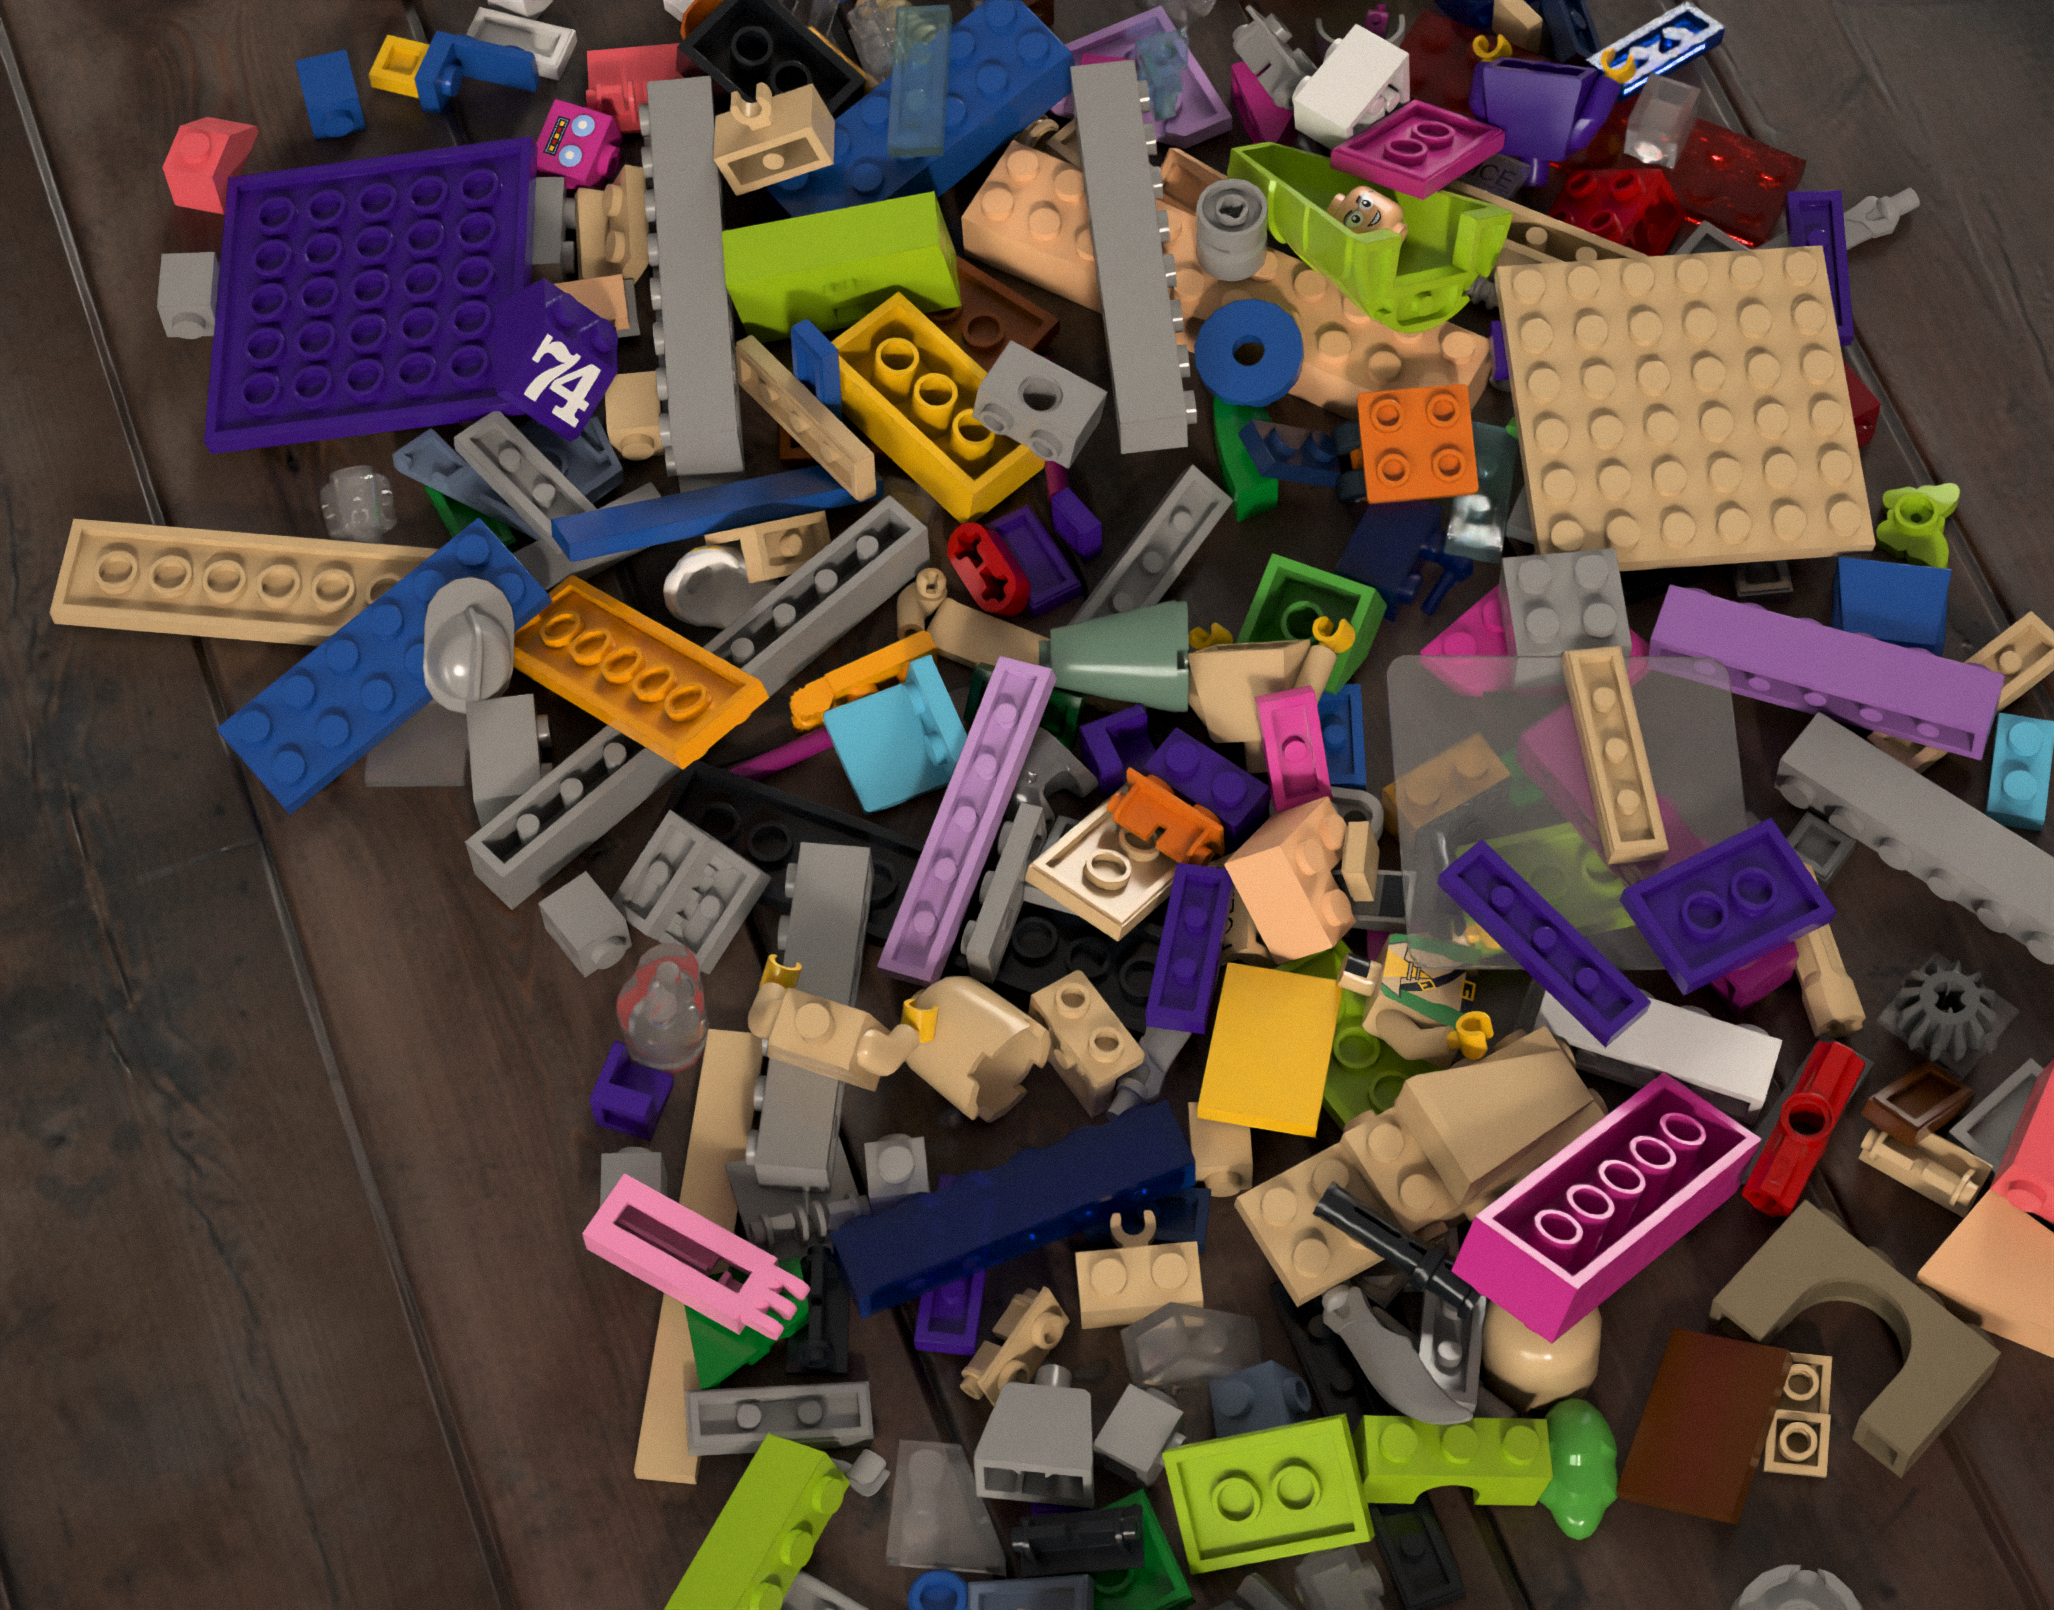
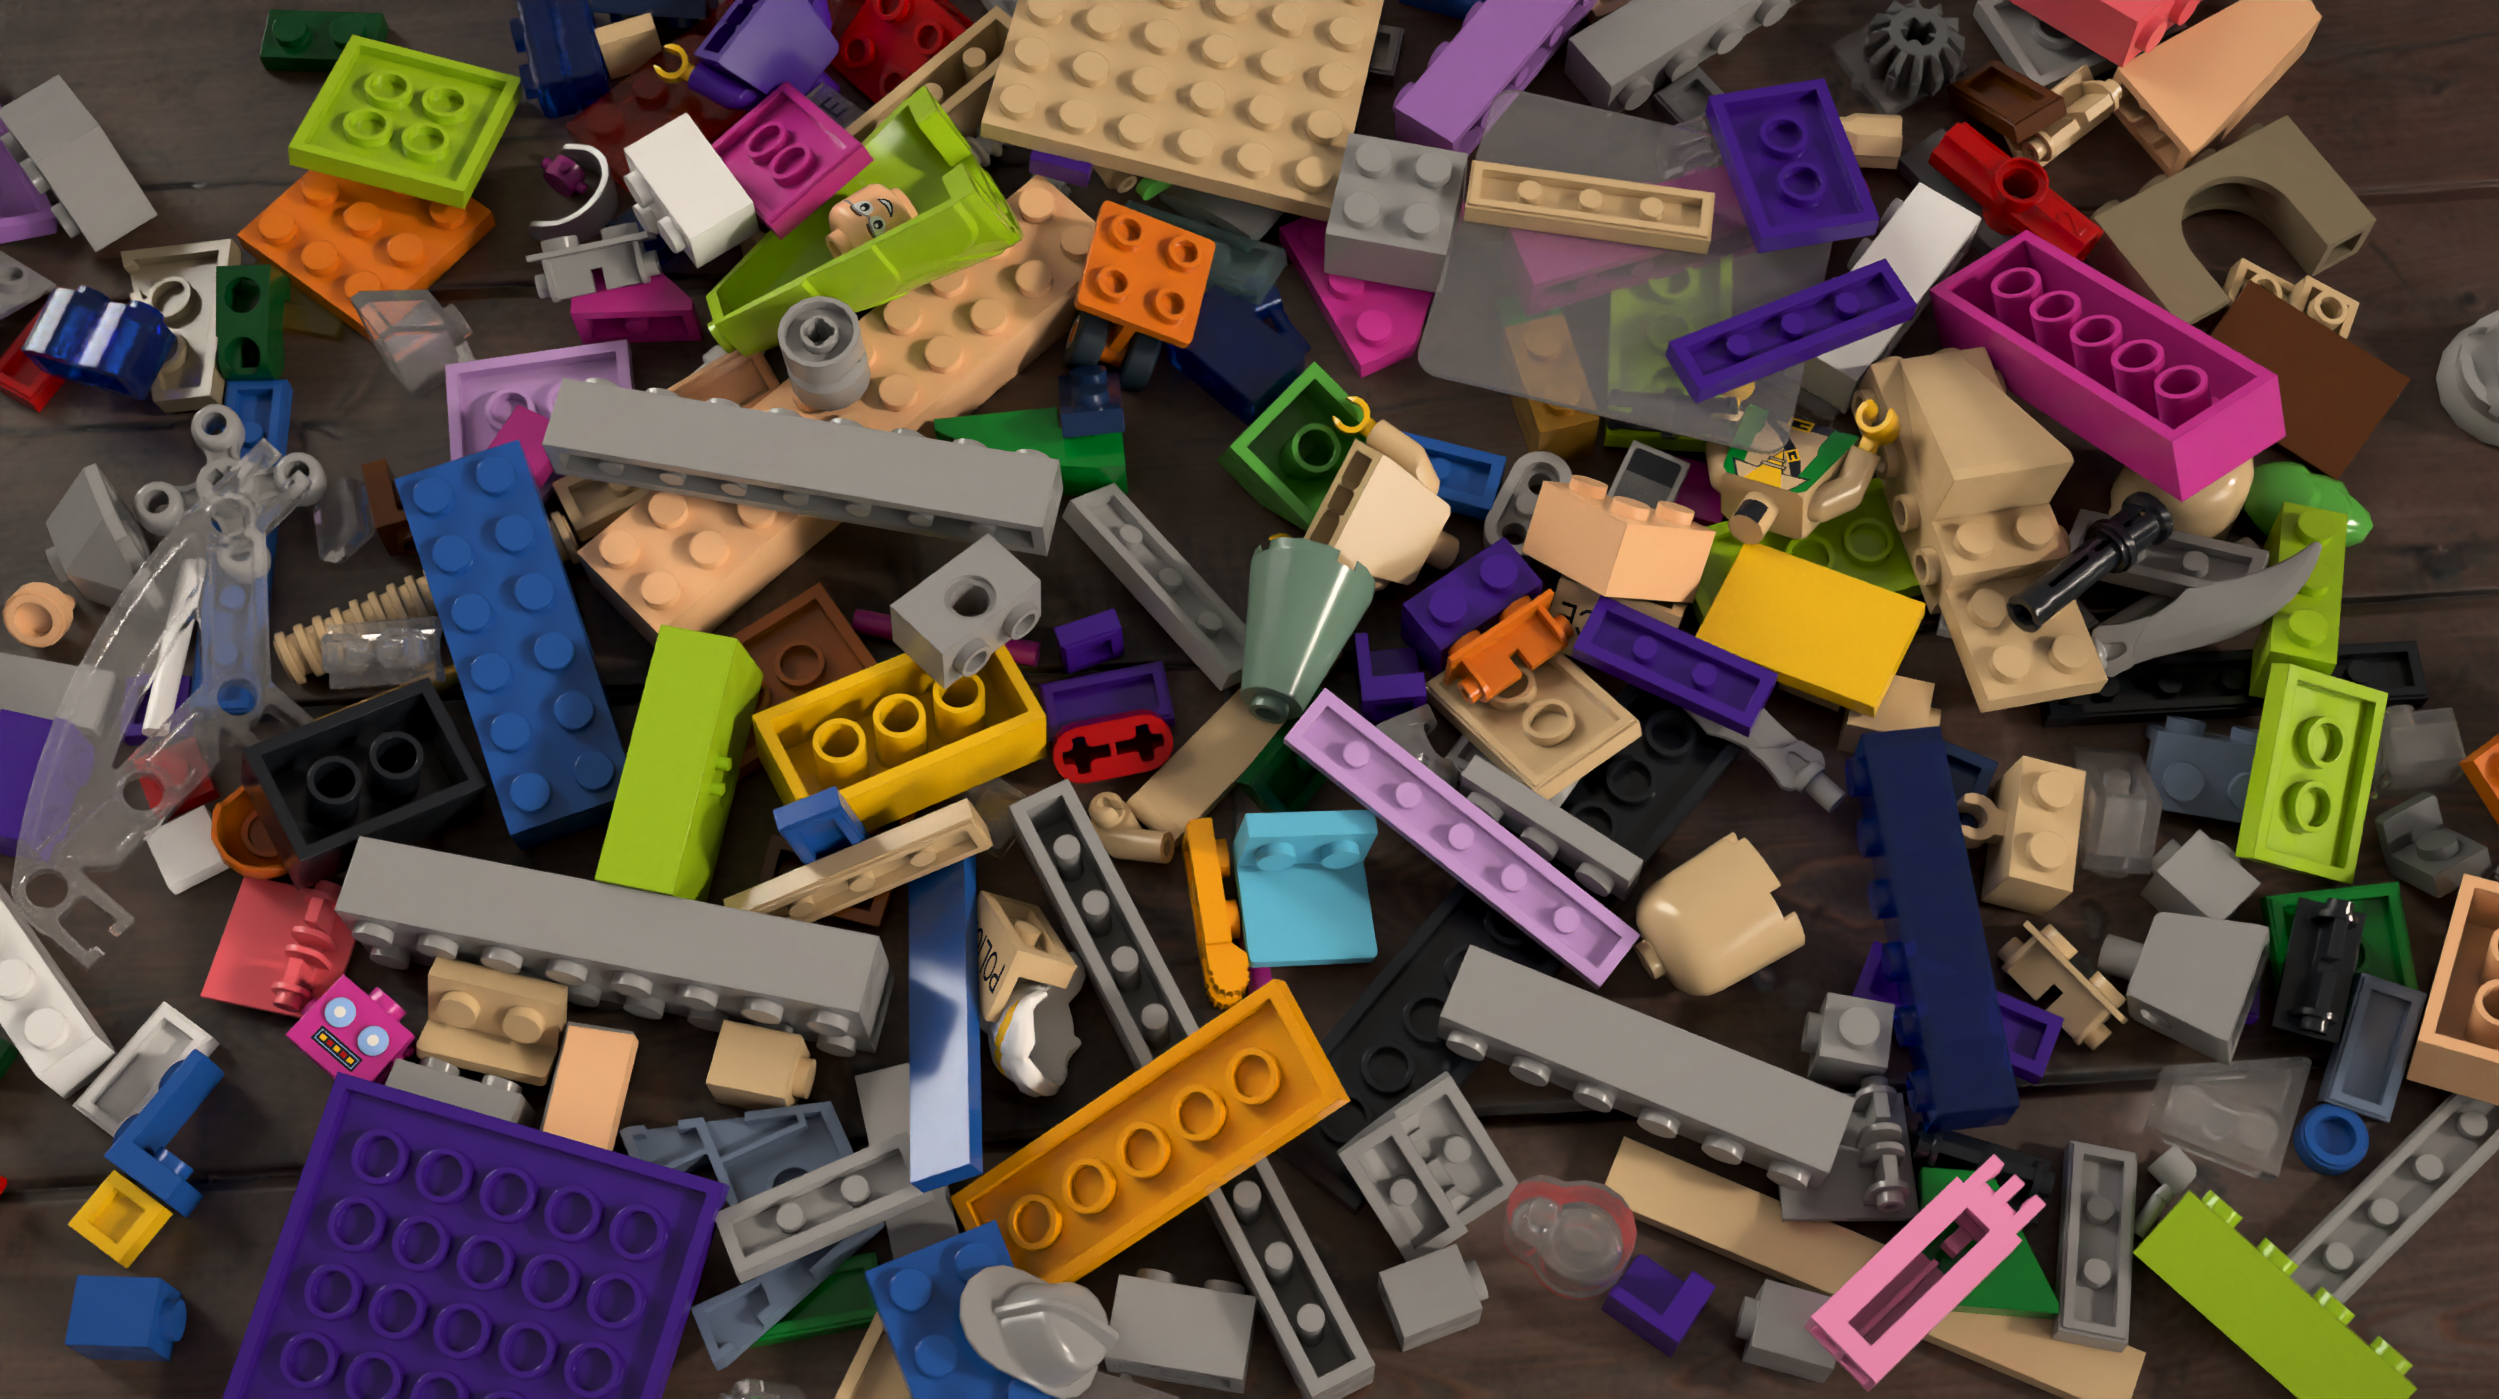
camera: 75 degrees left, 5 degrees up
dark purple slope [494,278,618,442] -> none
tan brick [713,82,835,196] -> none
tan torso [748,954,939,1092] -> none
clear light blue tile [887,5,952,158] -> none
tan bracket [1028,970,1145,1118] -> none
clear light blue bracket [1135,28,1189,122] -> none
blue tile [1194,299,1304,408] -> none
dark pink plate [1254,685,1333,812] -> none
tan tile [1341,821,1380,901] -> none

